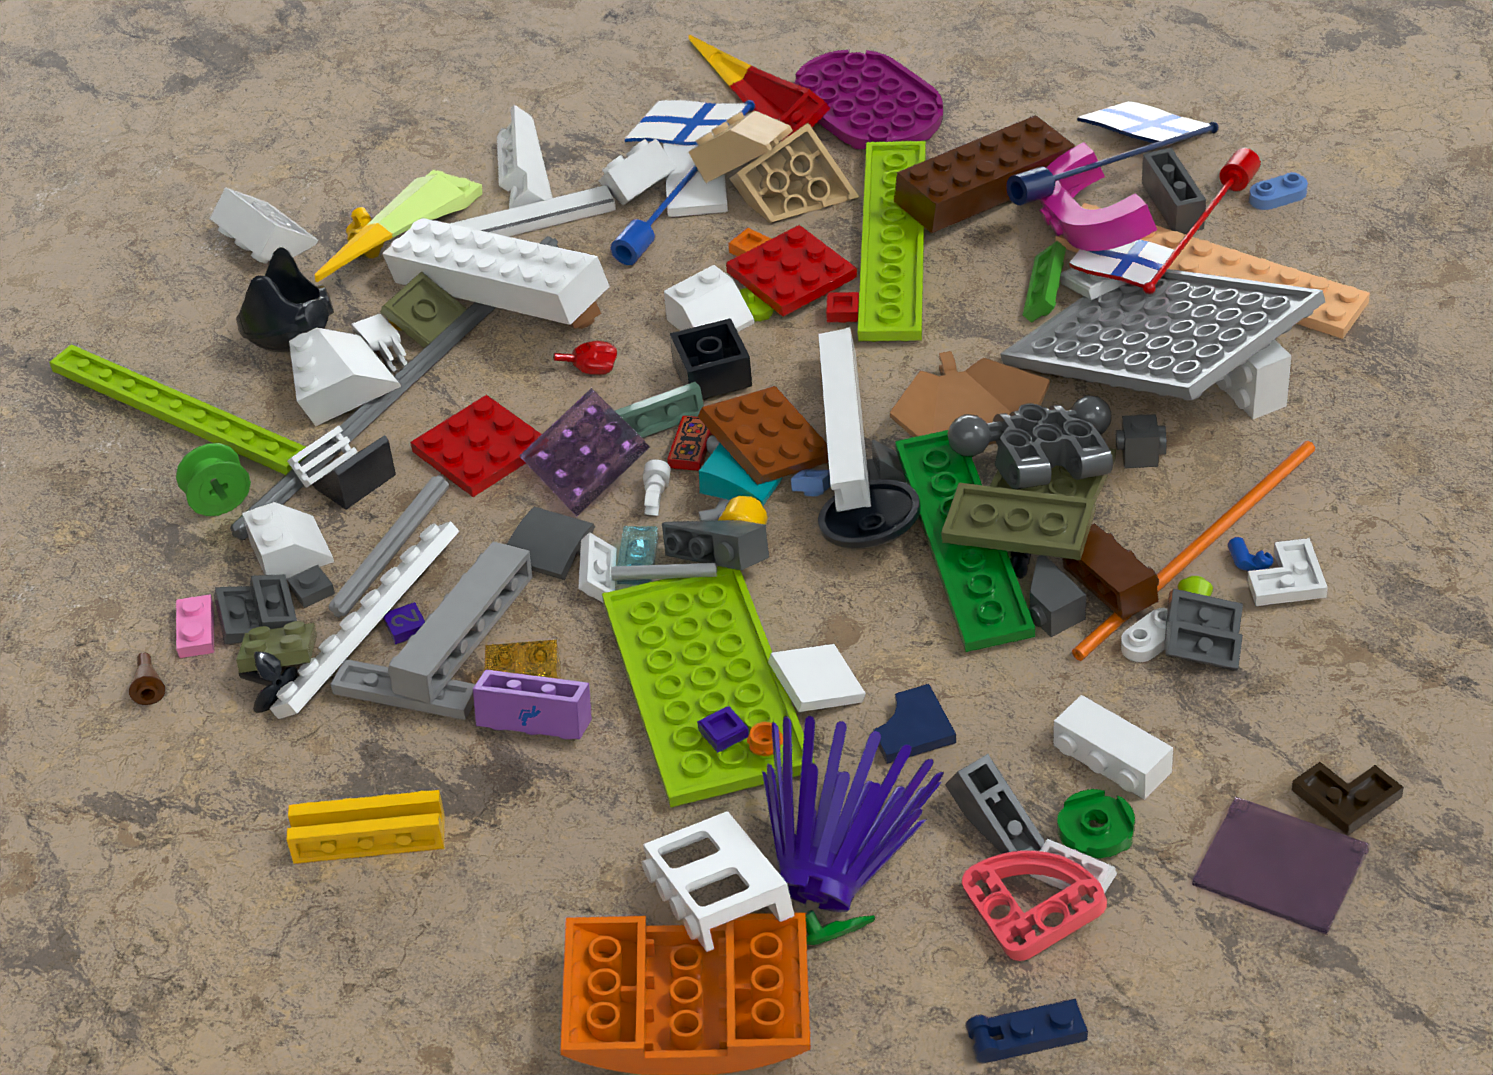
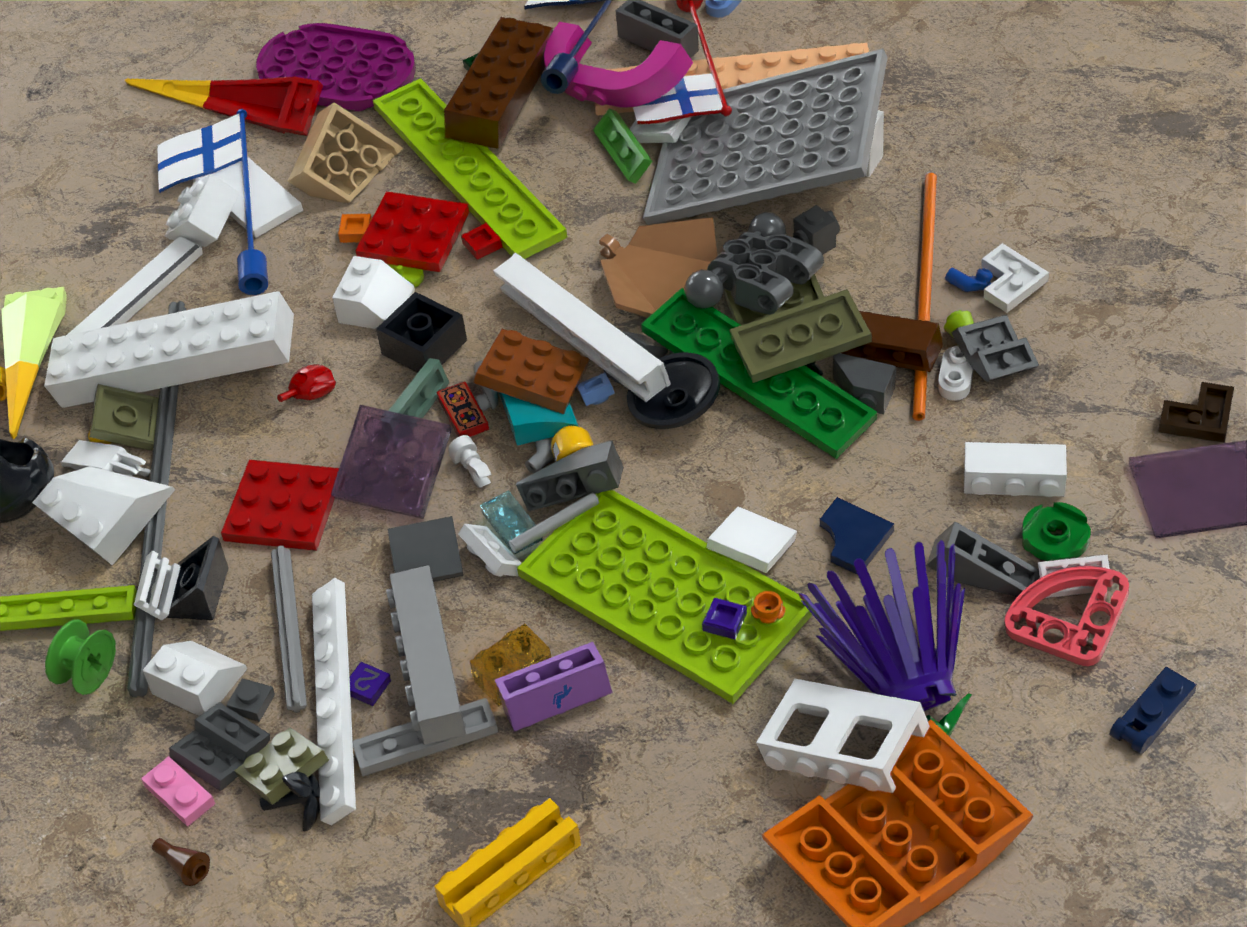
camera: 35 degrees left, 5 degrees up
white wedge [497,105,552,209] -> none
tan wedge [688,111,793,183] -> none

